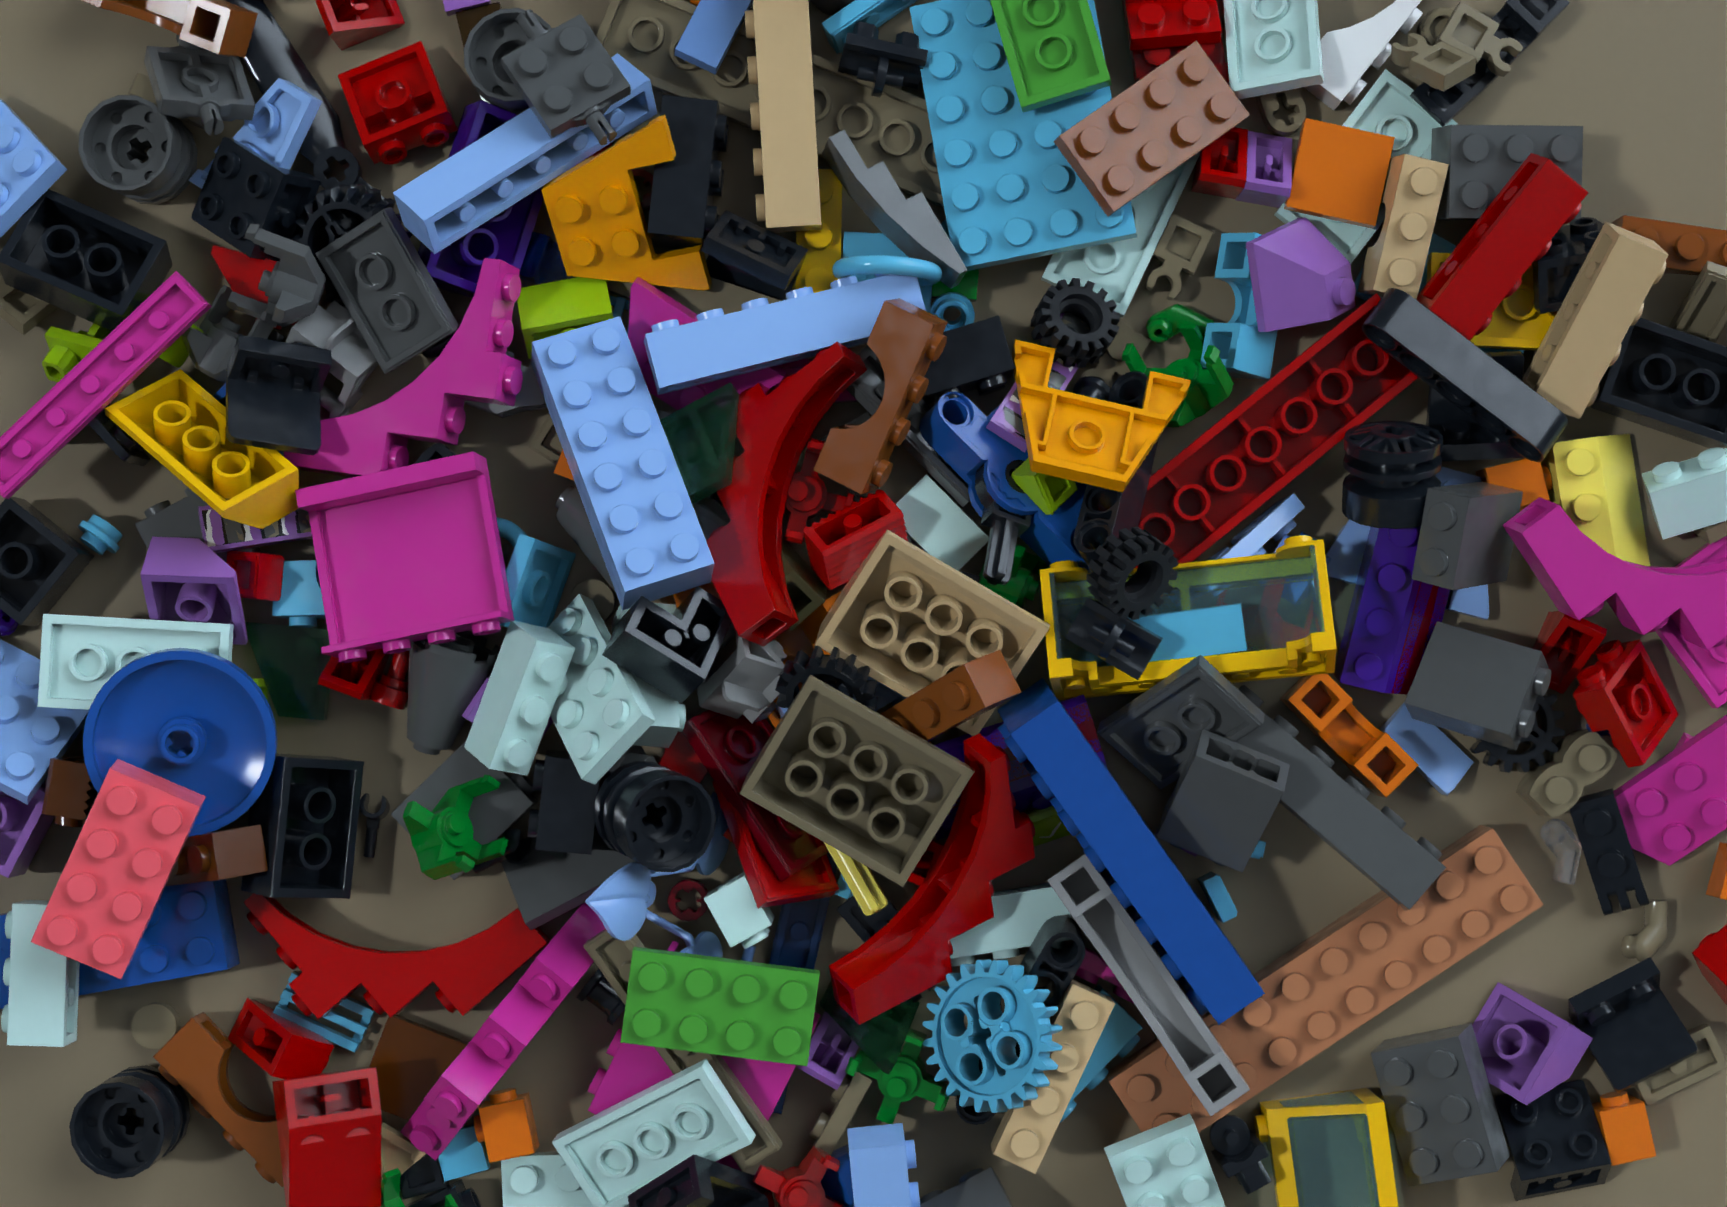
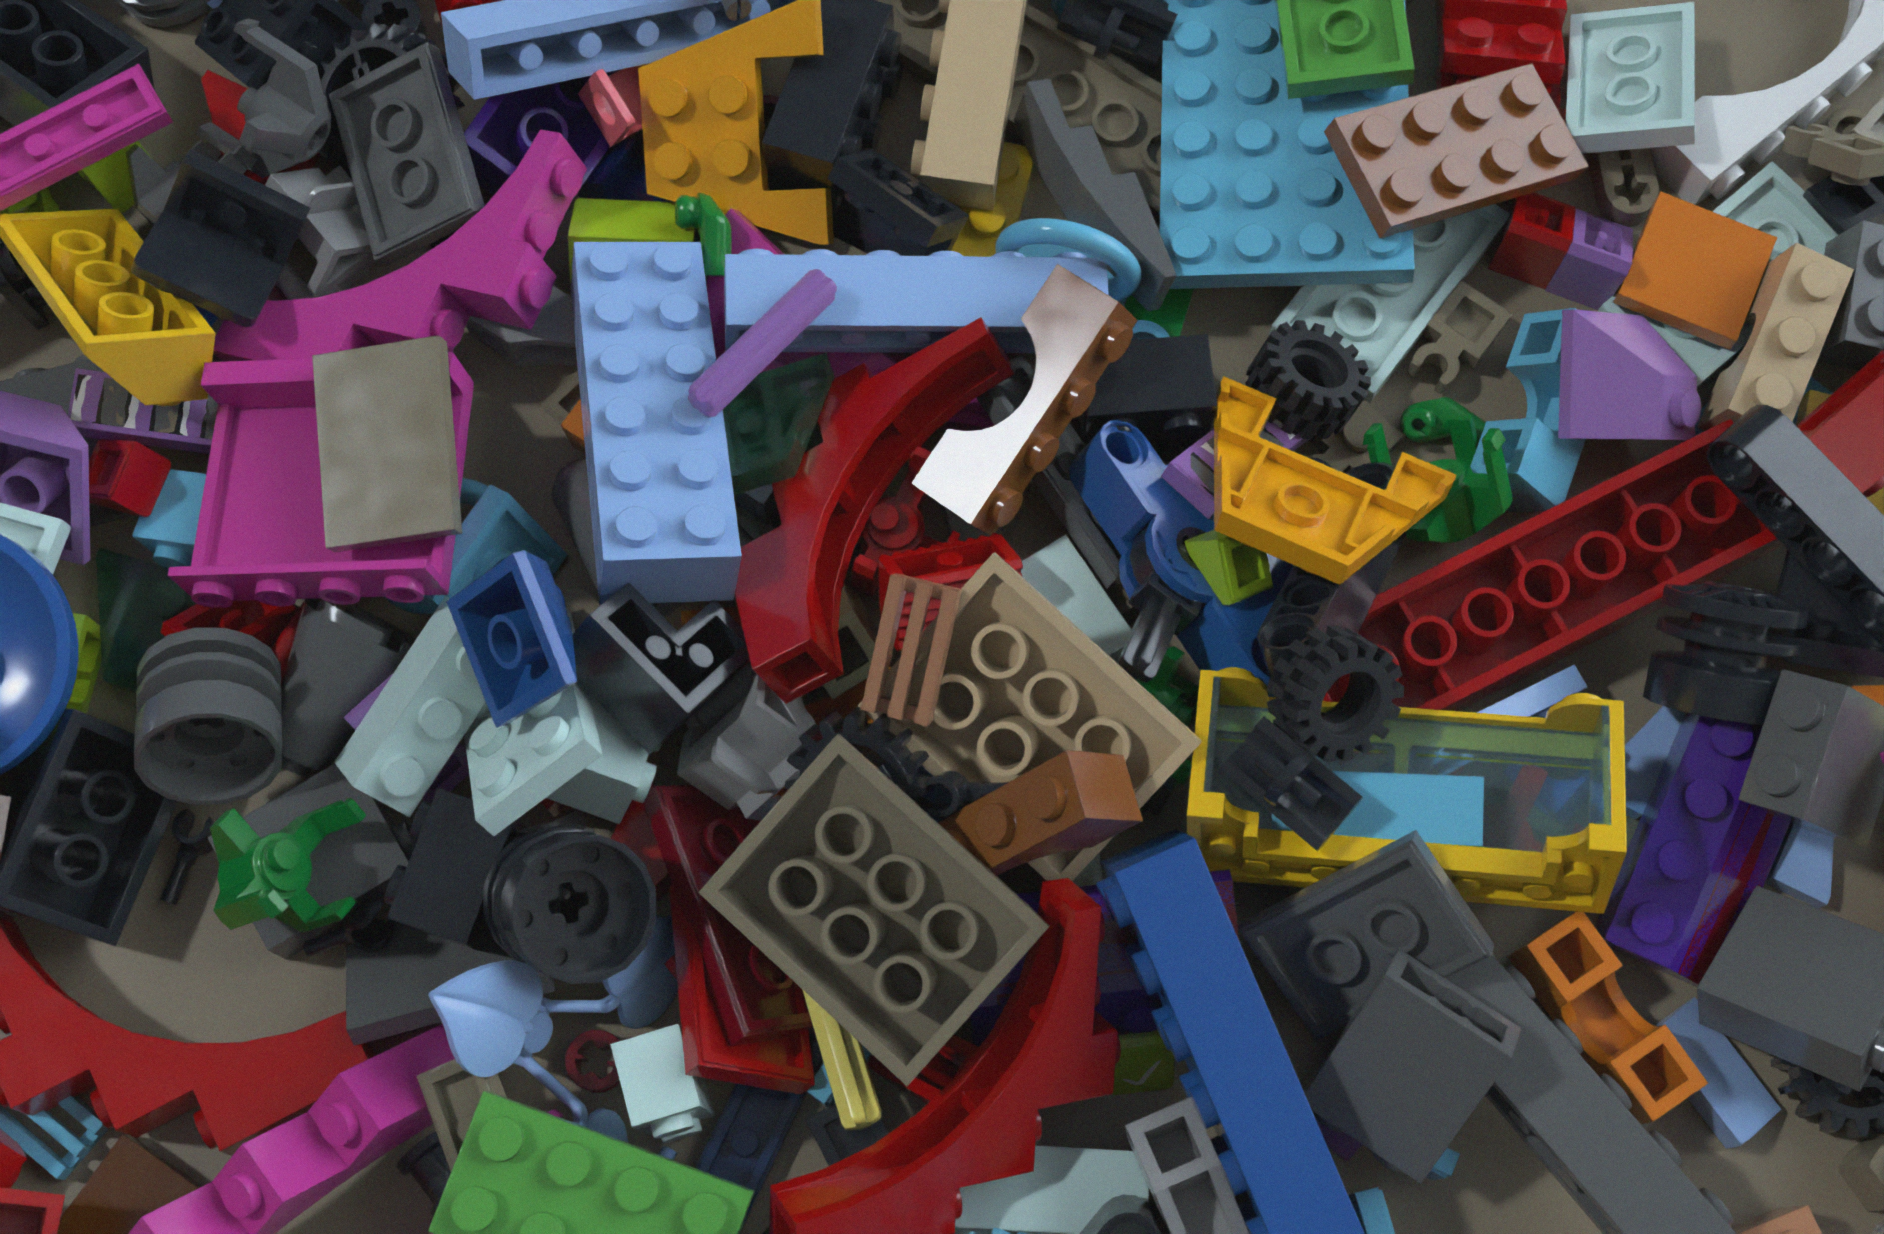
camera: 15 degrees right, 15 degrees down
none -> dark grey wheel [134,628,282,805]
none -> dark tan tile [312,335,462,552]
none -> blue slope [446,550,577,728]
none -> coral bracket [578,64,647,147]
none -> green arm [675,192,732,277]
none -> medium lavender axle [688,269,837,418]
none -> nougat tile [861,573,962,727]
none -> black hand [924,770,1008,818]

